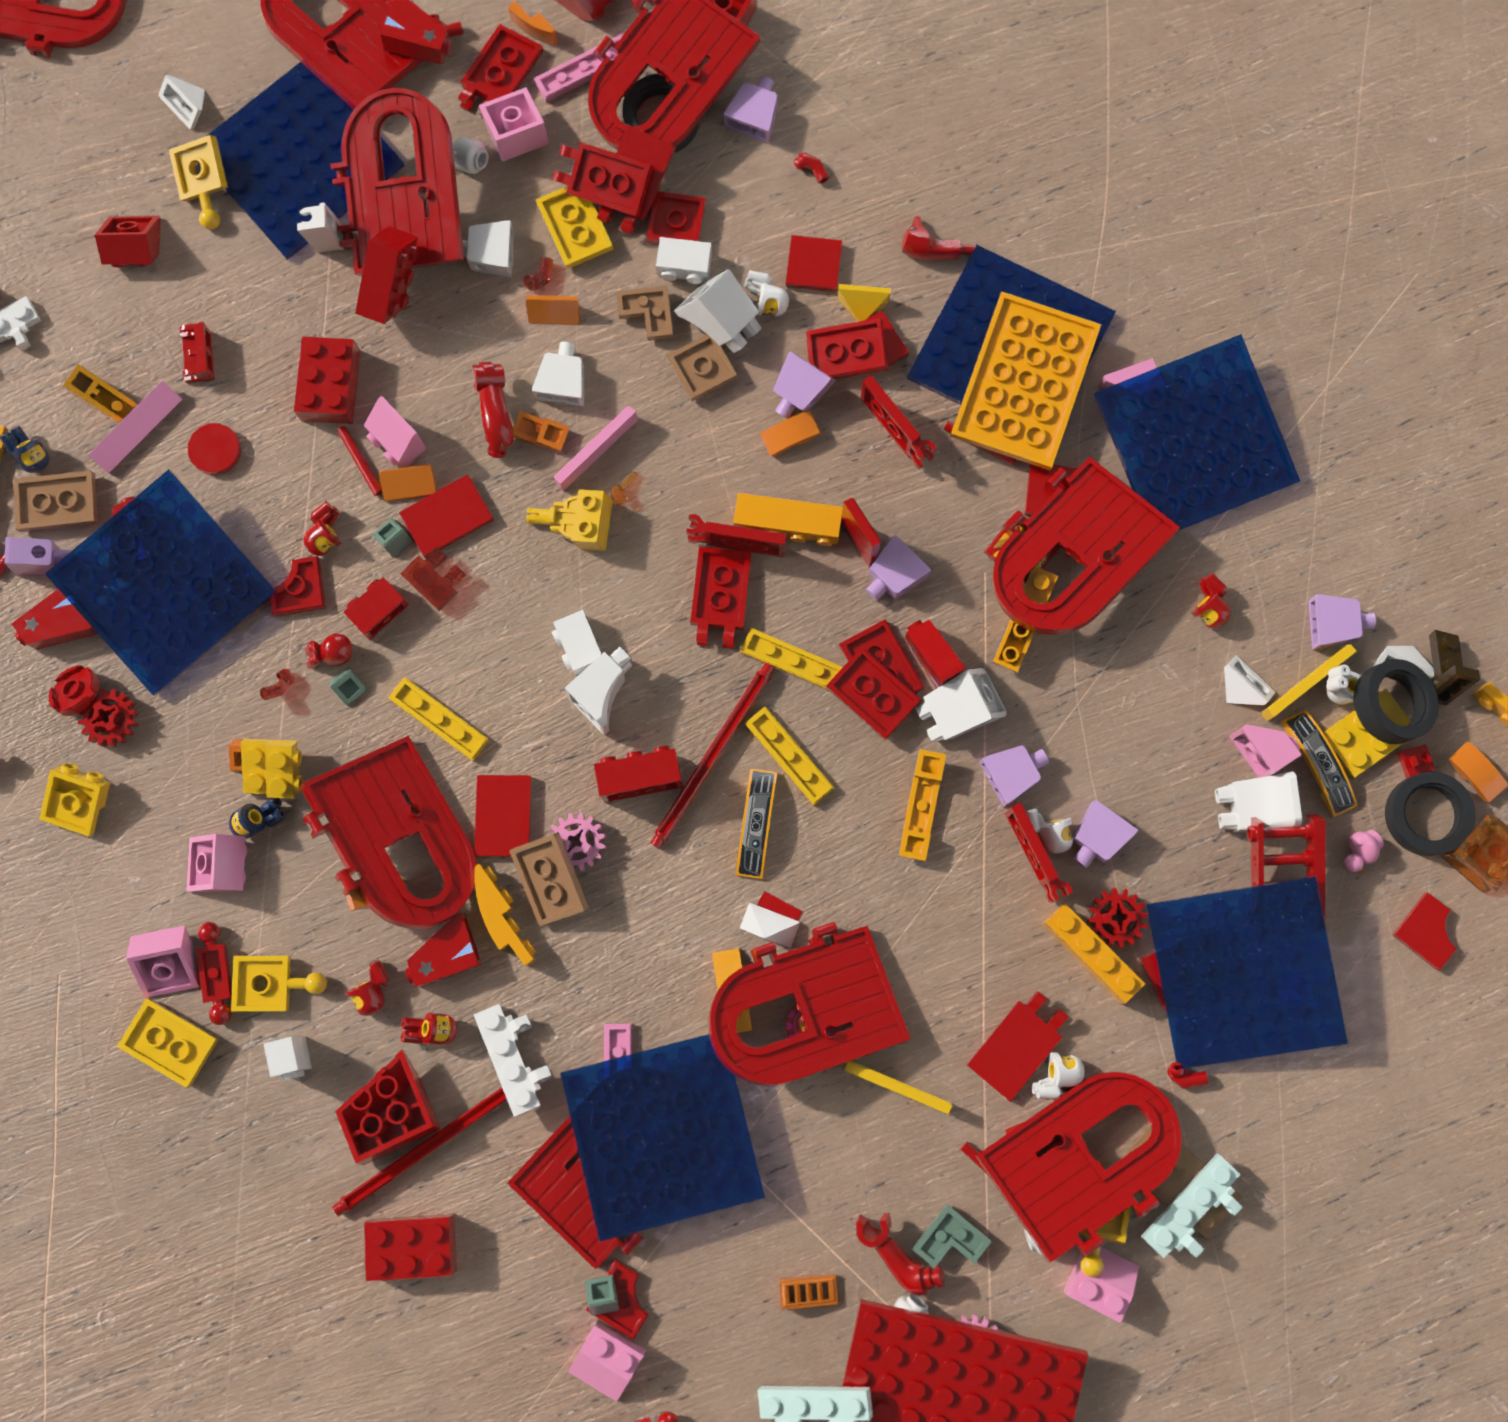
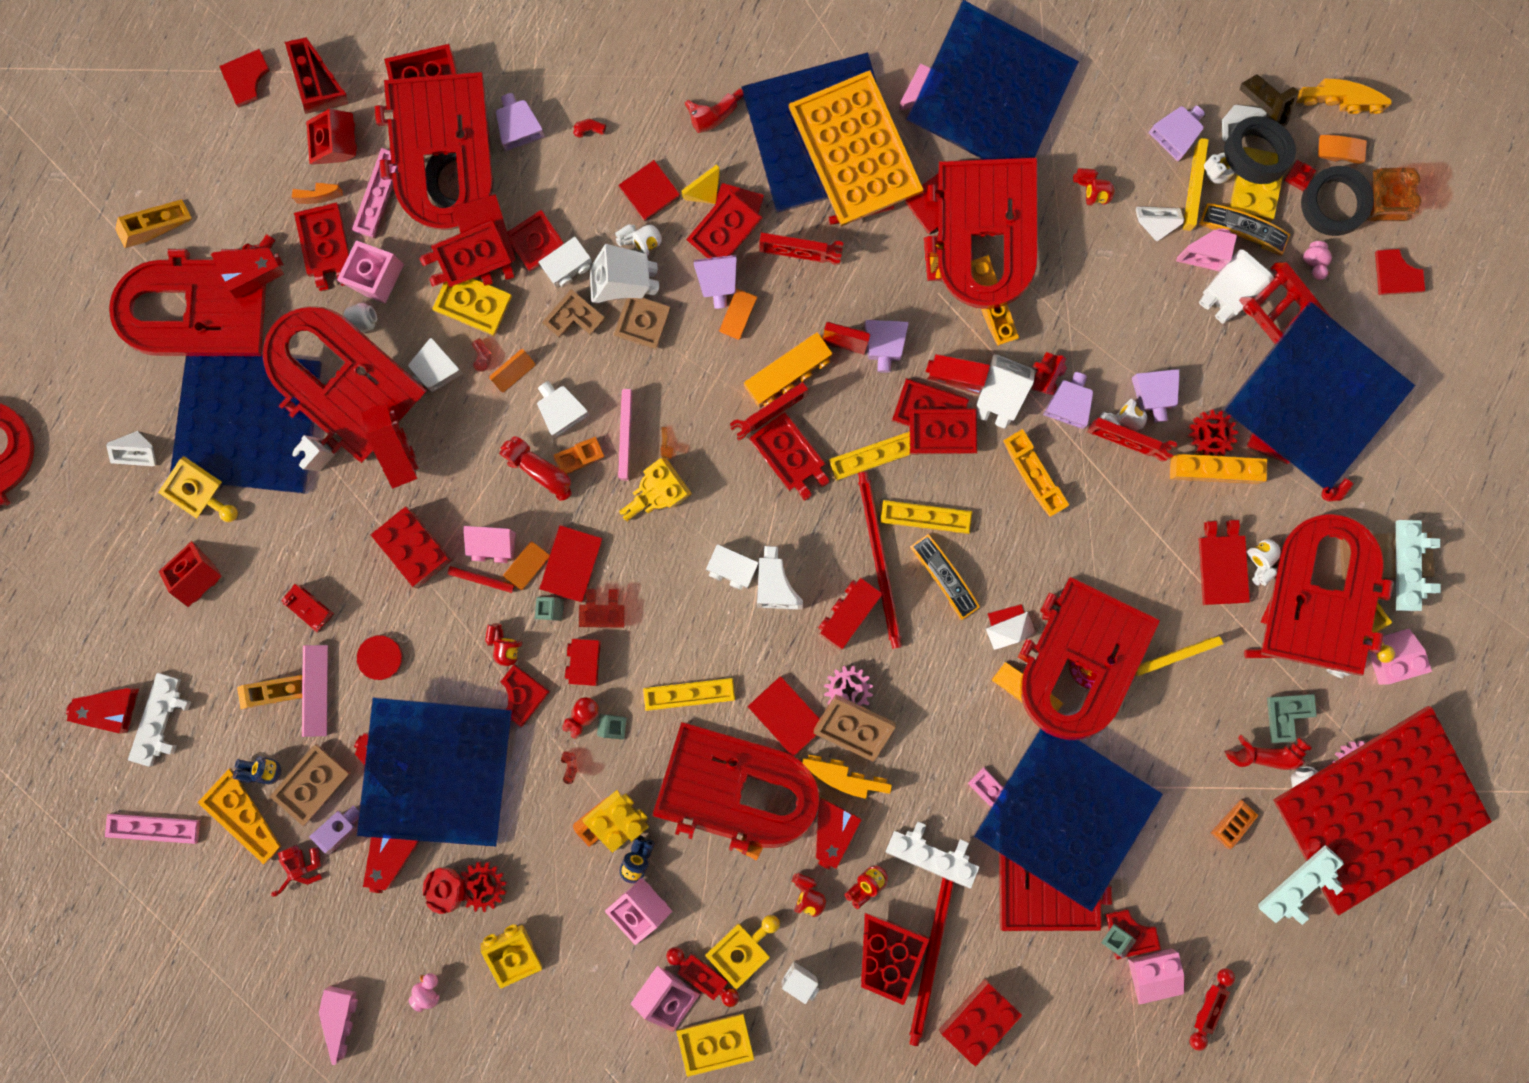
camera: 50 degrees left, 5 degrees up
none -> red hips [1030,352,1067,395]

